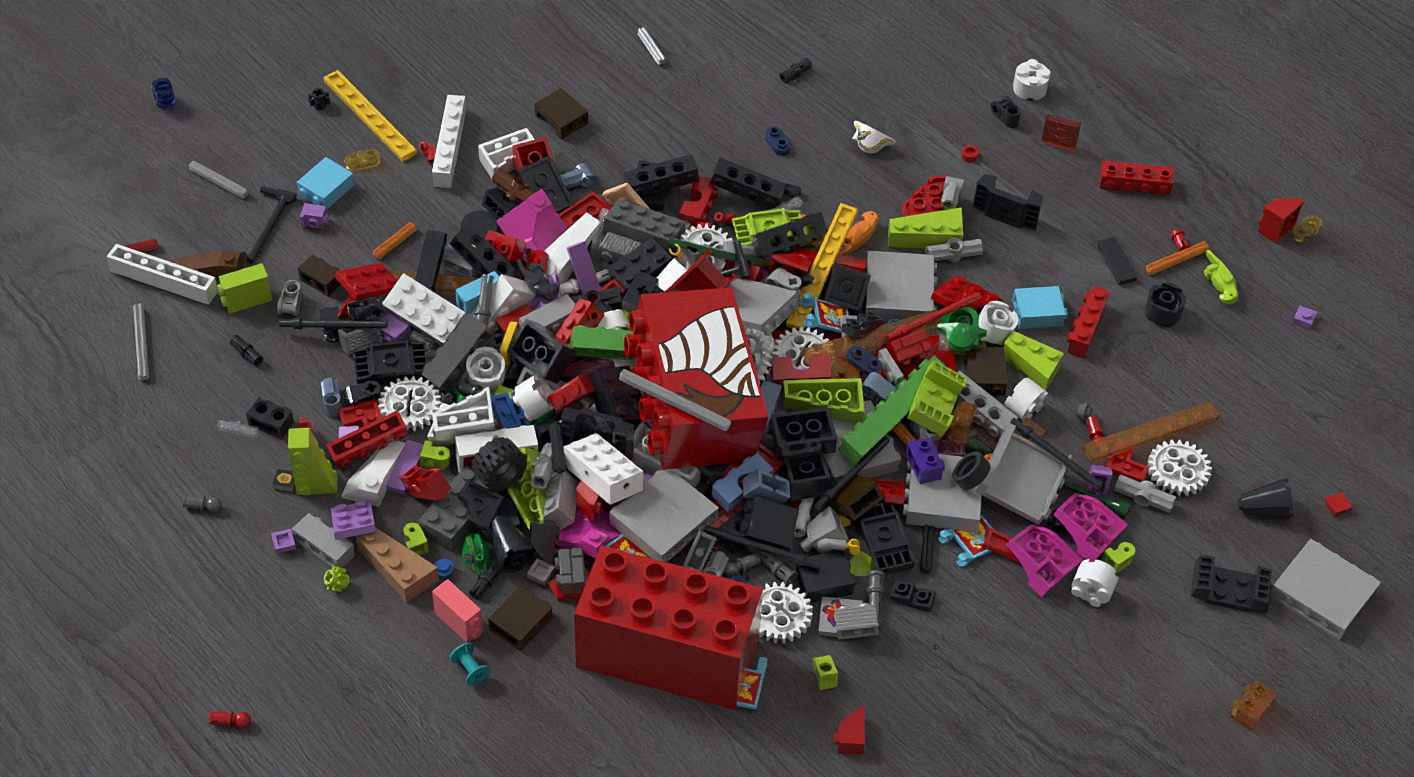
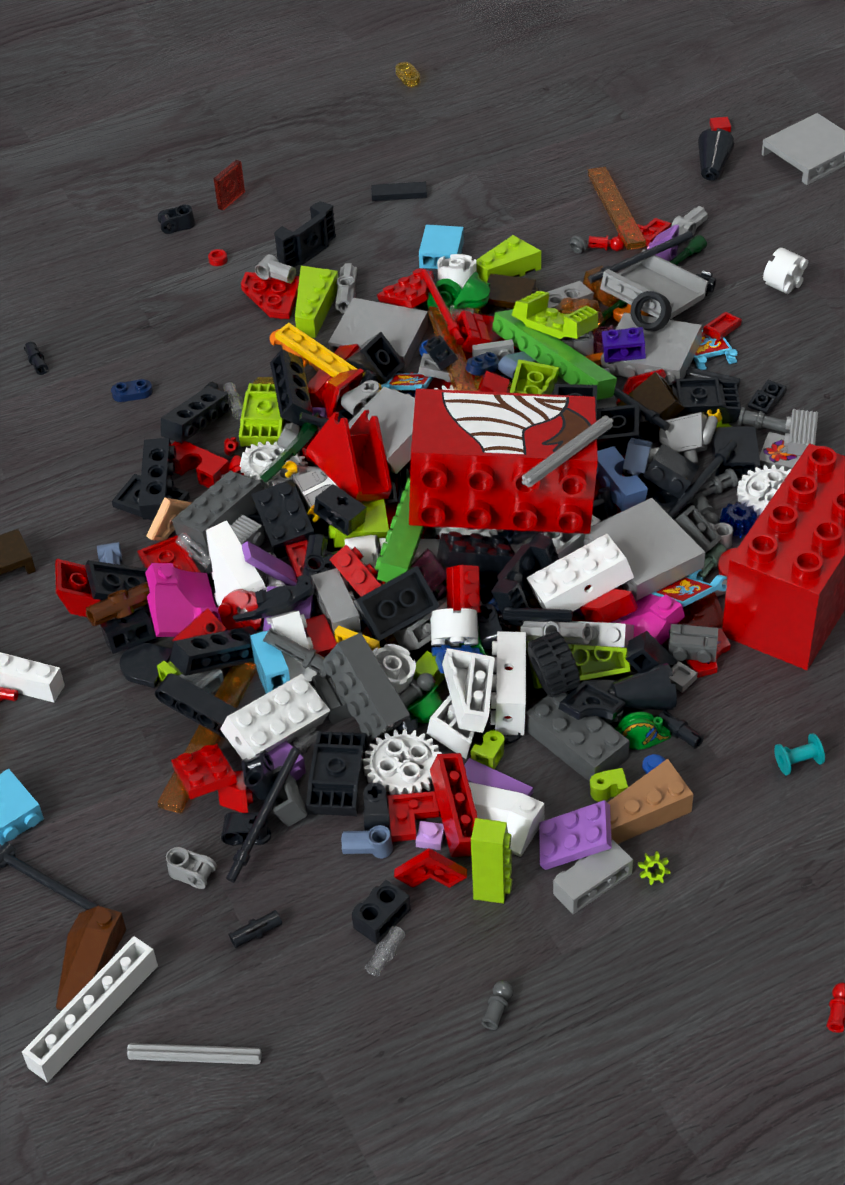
camera: 70 degrees left, 5 degrees down
red axle [124,239,158,253] -> none
lime brick [217,263,272,314] -> none
medium lavender plate [271,529,296,554] -> none
tile [272,469,295,491] -> none
dark brown brick [298,254,341,297] -> none
medium lavender brick [300,203,329,229] -> none
orange axle [373,222,417,260] -> none
red arch [399,466,452,501] -> none
coral brick [432,579,483,643] -> none
white wedge [478,128,535,179] -> none
dark brown brick [488,586,553,651] -> none
white hat [852,121,896,154] -> none
white brick [1004,378,1049,424] -> none
dark pink slope [1006,524,1083,597] -> none
white brick [1013,59,1050,100] -> none
dark pink slope [1053,493,1128,562] -> none
red brick [1067,286,1110,359] -> none
red brick [1099,160,1174,195] -> none
lime leg [1101,542,1135,574] -> none
black brick [1145,282,1186,327] -> none
orange axle [1146,241,1209,275] -> none
white gear [1147,440,1212,496] -> none
red pin [1171,229,1190,251] -> none
black plate [1191,555,1272,613] -> none
lime animal [1204,250,1238,304] -> none
red slope [1258,198,1304,243] -> none
medium lavender plate [1292,305,1317,329] -> none

